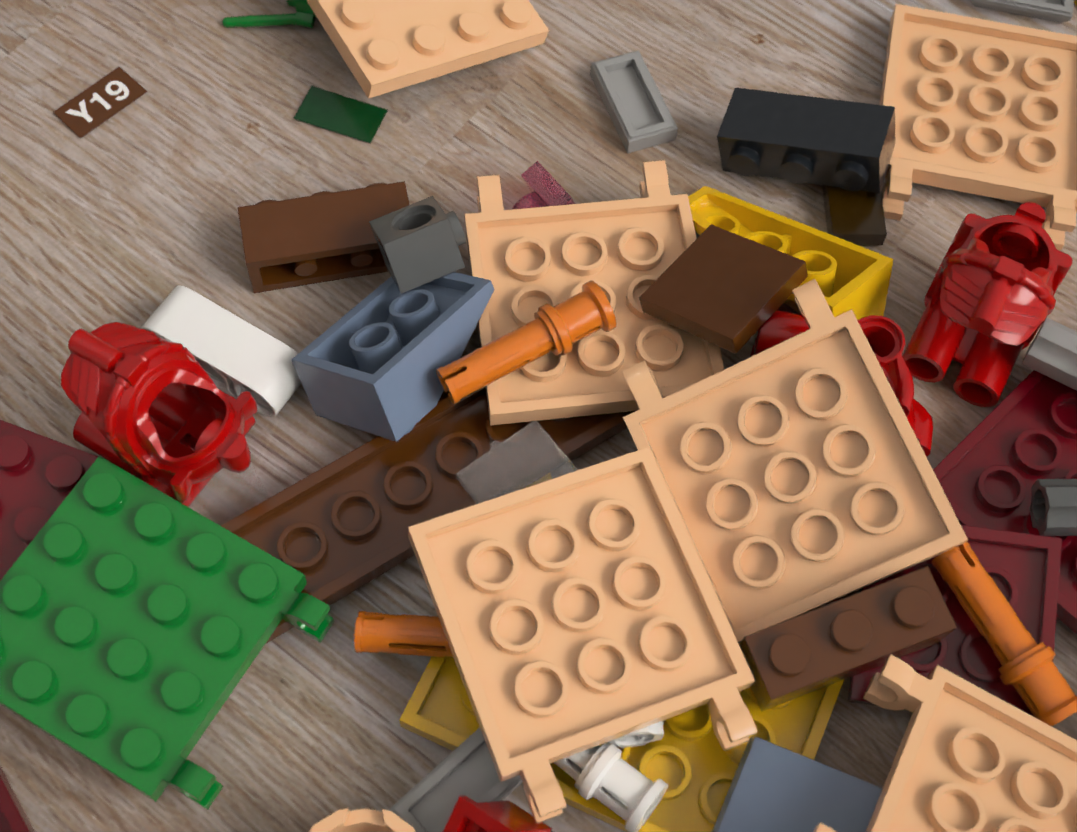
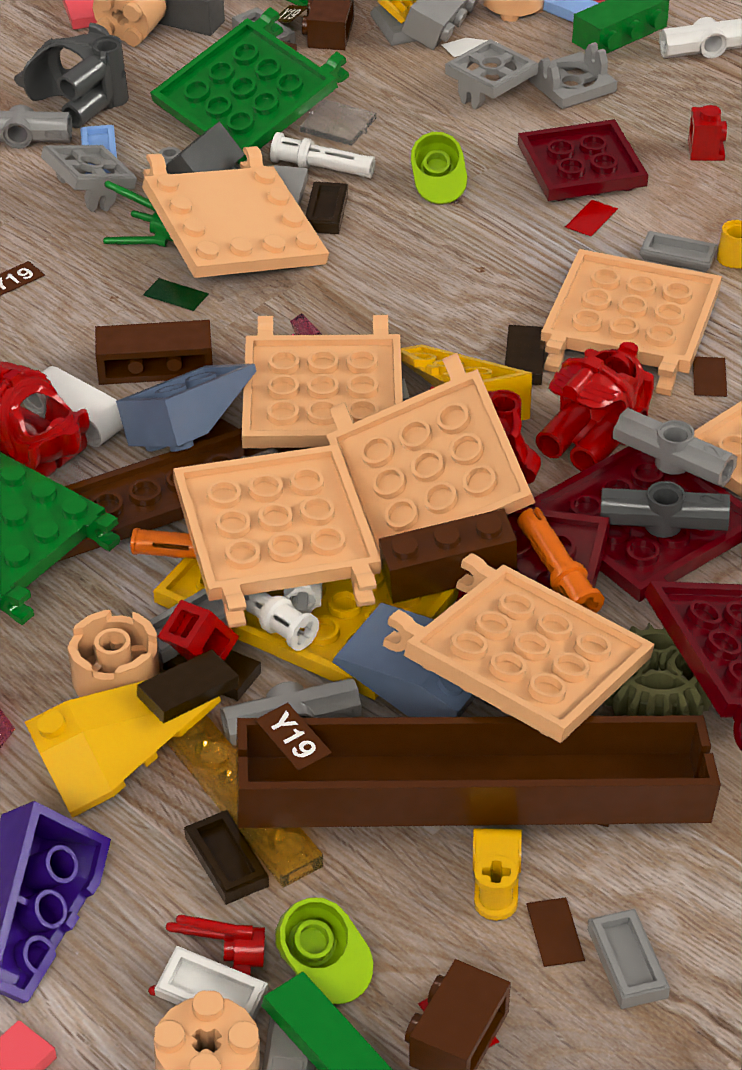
camera: 10 degrees right, 20 degrees down
dark grey brick [369,196,466,294] -> none
orange pin [436,281,617,404] -> none
light grey tile [590,50,678,153] -> none
reddish brown tile [639,224,808,354] -> none
black brick [717,87,895,193] -> none

